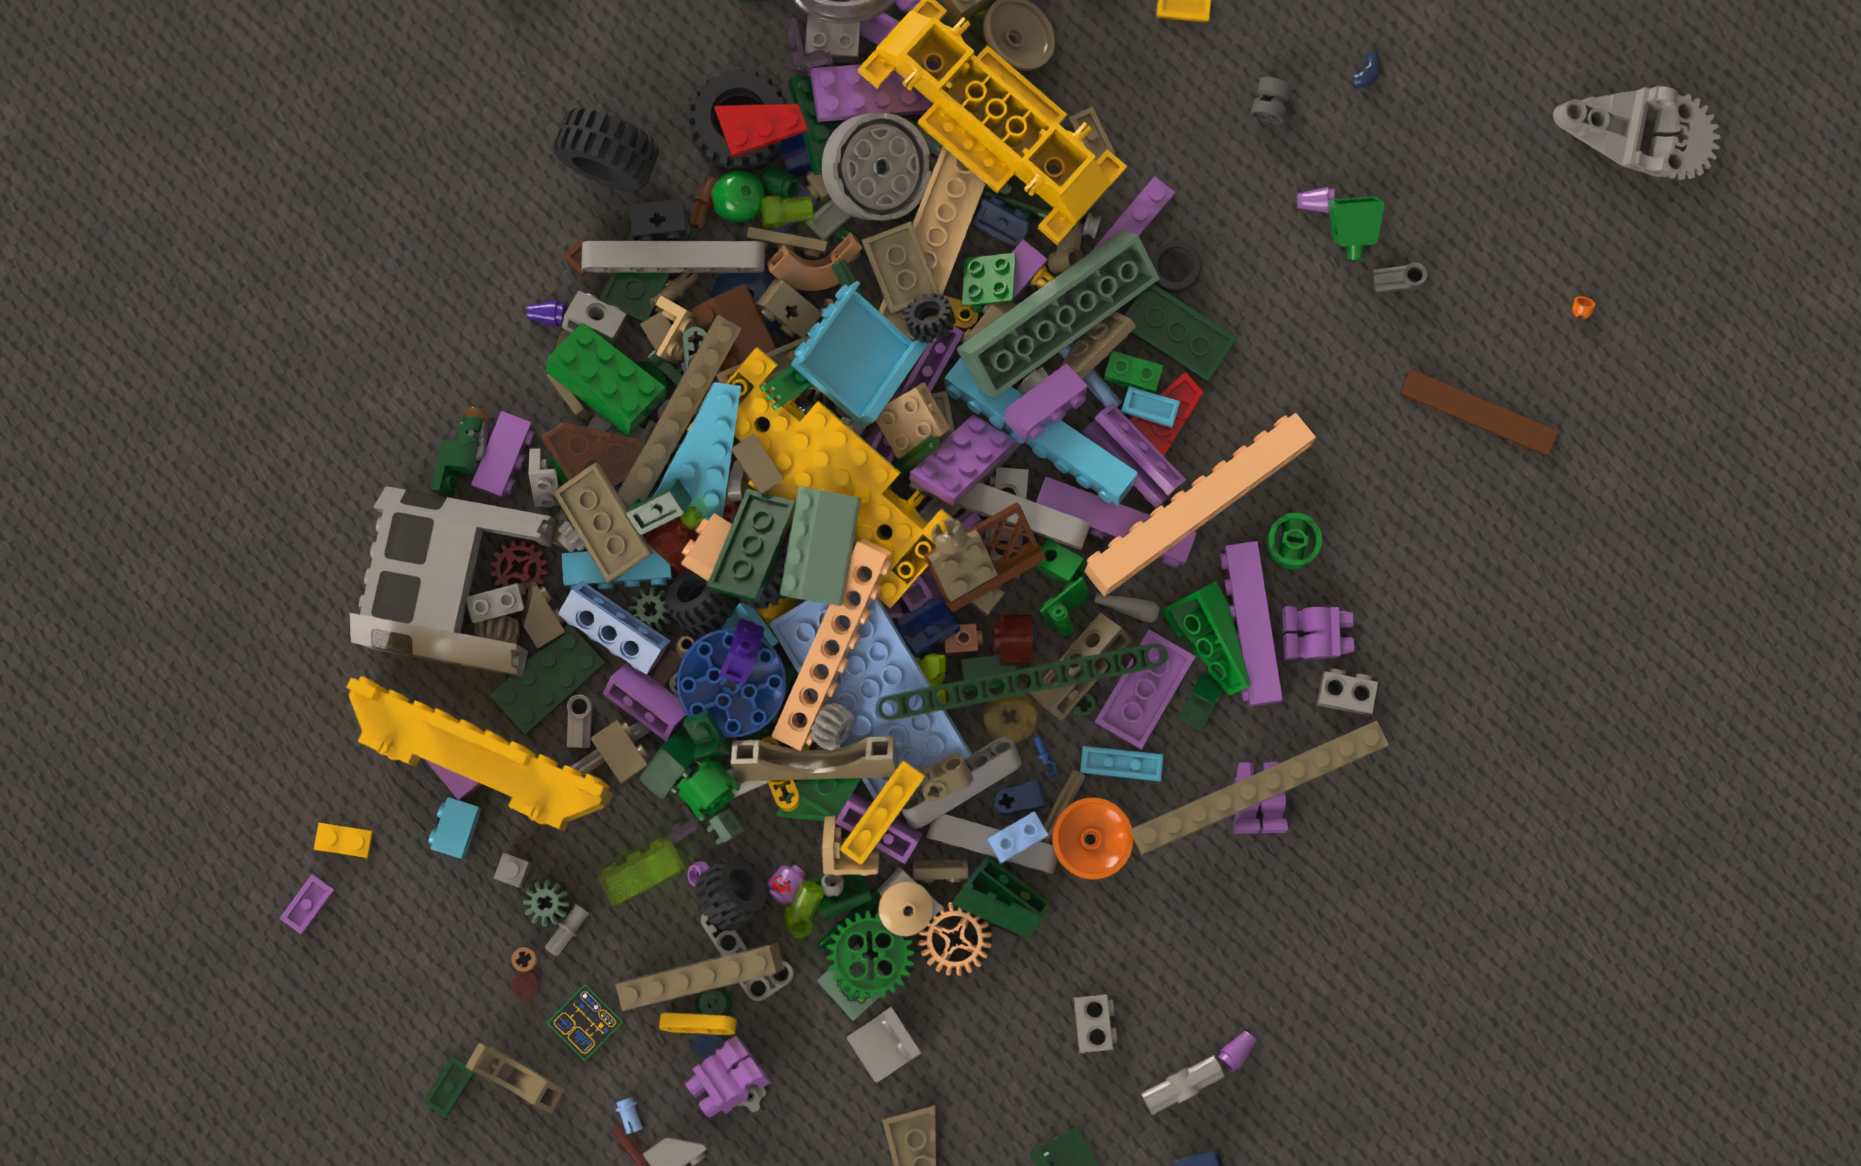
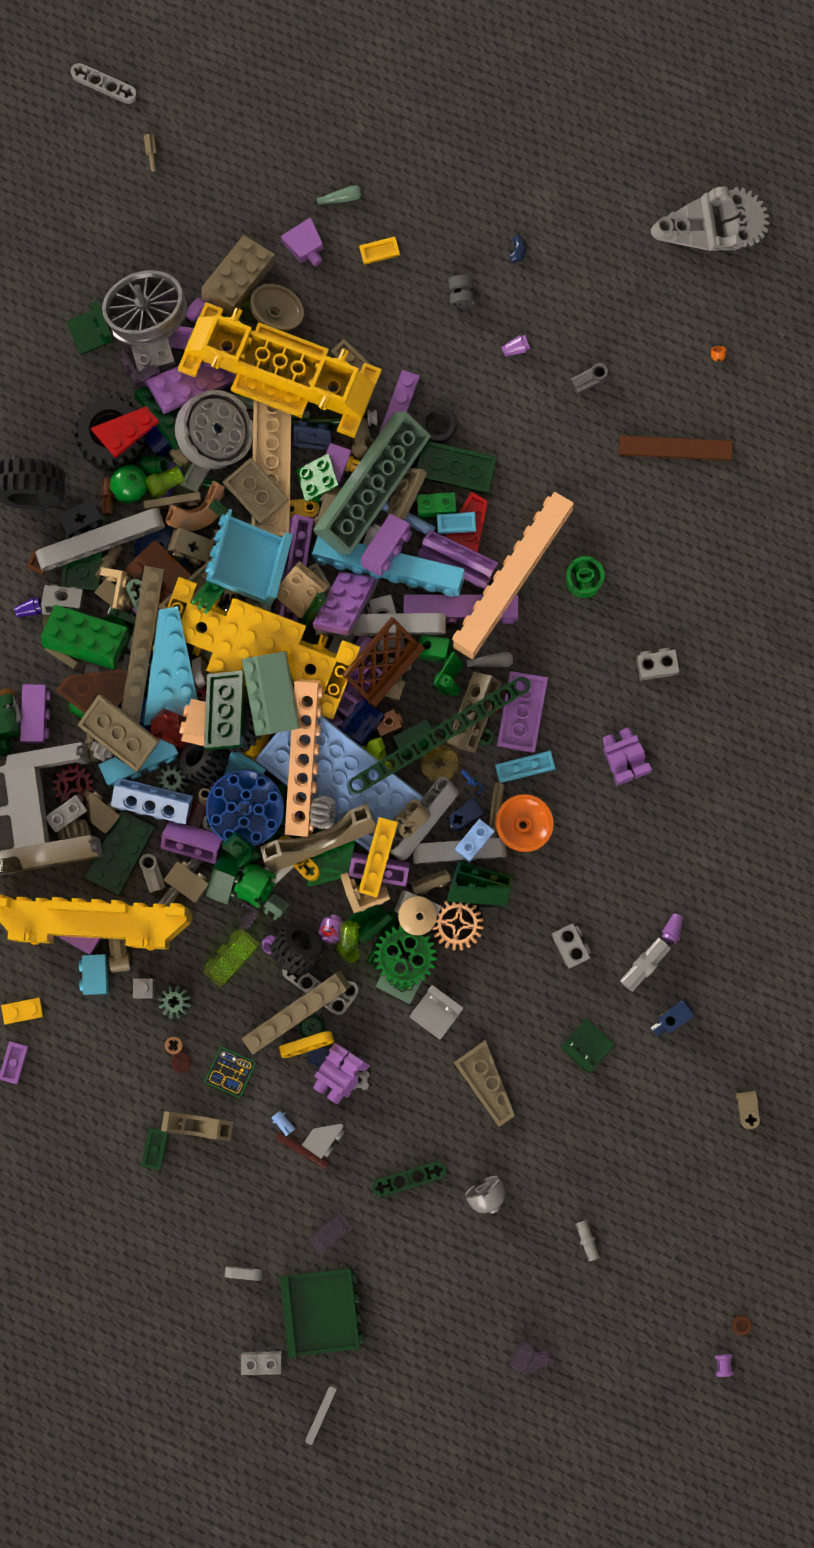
camera: 15 degrees left, 0 degrees up
light grey bracket [529,448,561,507] -> none
light grey axle [545,904,589,956] -> none
panel [626,479,692,535] -> none
clear neon green hinge [680,506,703,530] -> none
dark purple bracket [719,618,765,684] -> none
dark tan tile [731,434,784,495] -> none
light grey hinge [822,874,844,897] -> none
black tyre [904,293,956,343] -> none
dark tan plate [928,518,998,602] -> none
clear red brick [994,615,1033,662] -> none
dark tan plate [1130,721,1389,856] -> none
green wedge [1161,581,1251,696] -> none
dark green slope [1177,672,1223,732] -> none
medium lavender brick [1220,541,1283,707] -> none
medium lavender hips [1282,606,1354,661] -> none
green torso [1328,196,1384,260] -> none
none -> dark tan piece [108,939,132,973]

